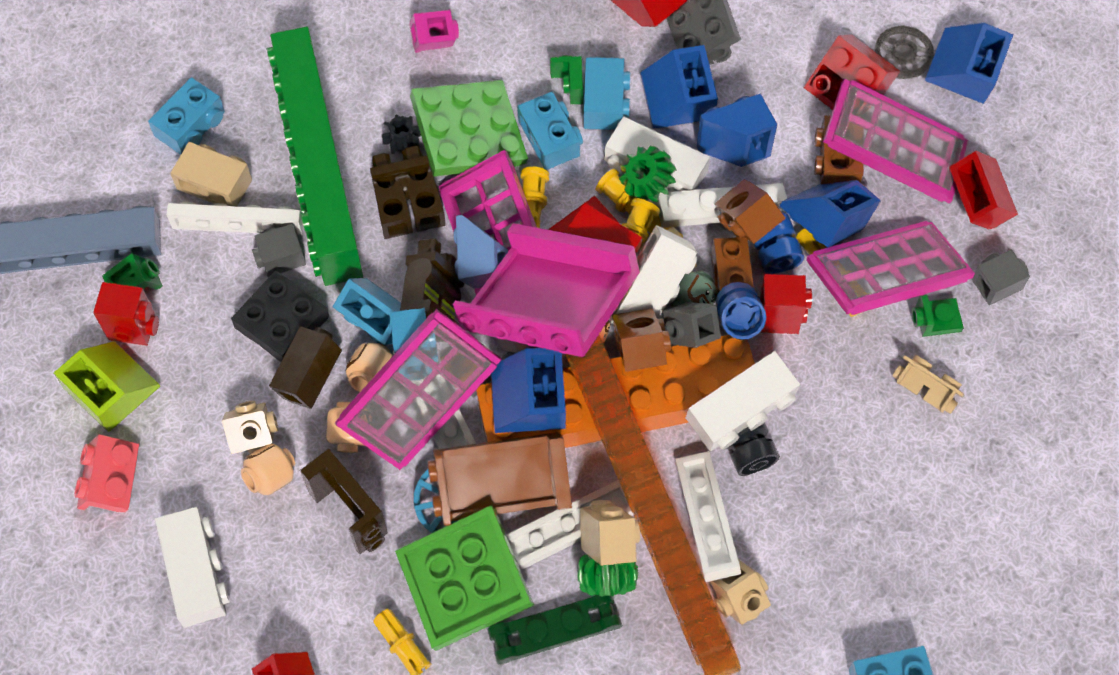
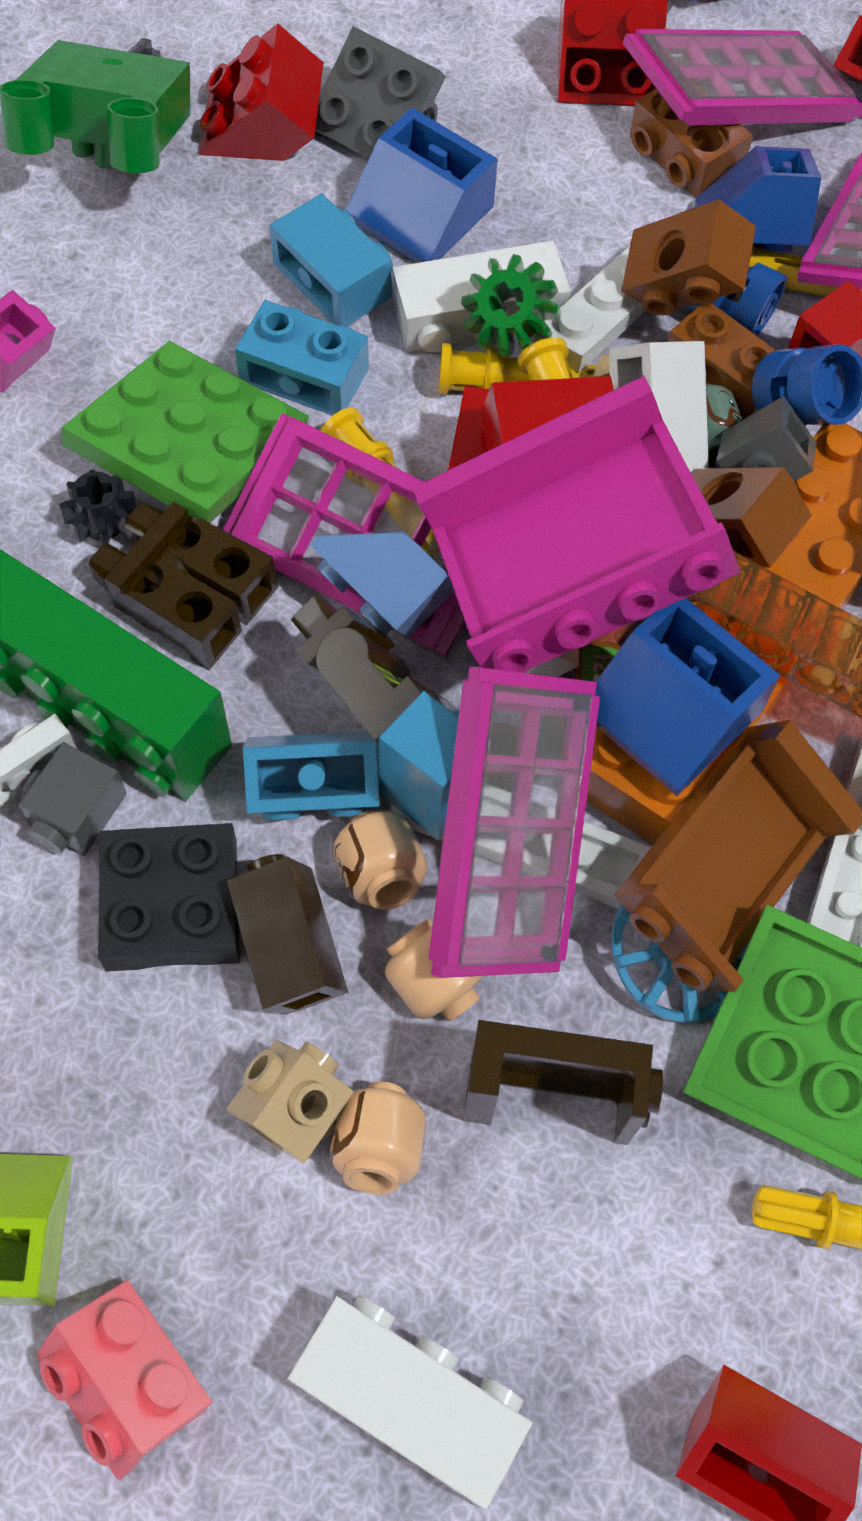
camera: 45 degrees left, 0 degrees up
green bracket [550,55,583,105] -> none
blue slope [696,93,778,167] -> none

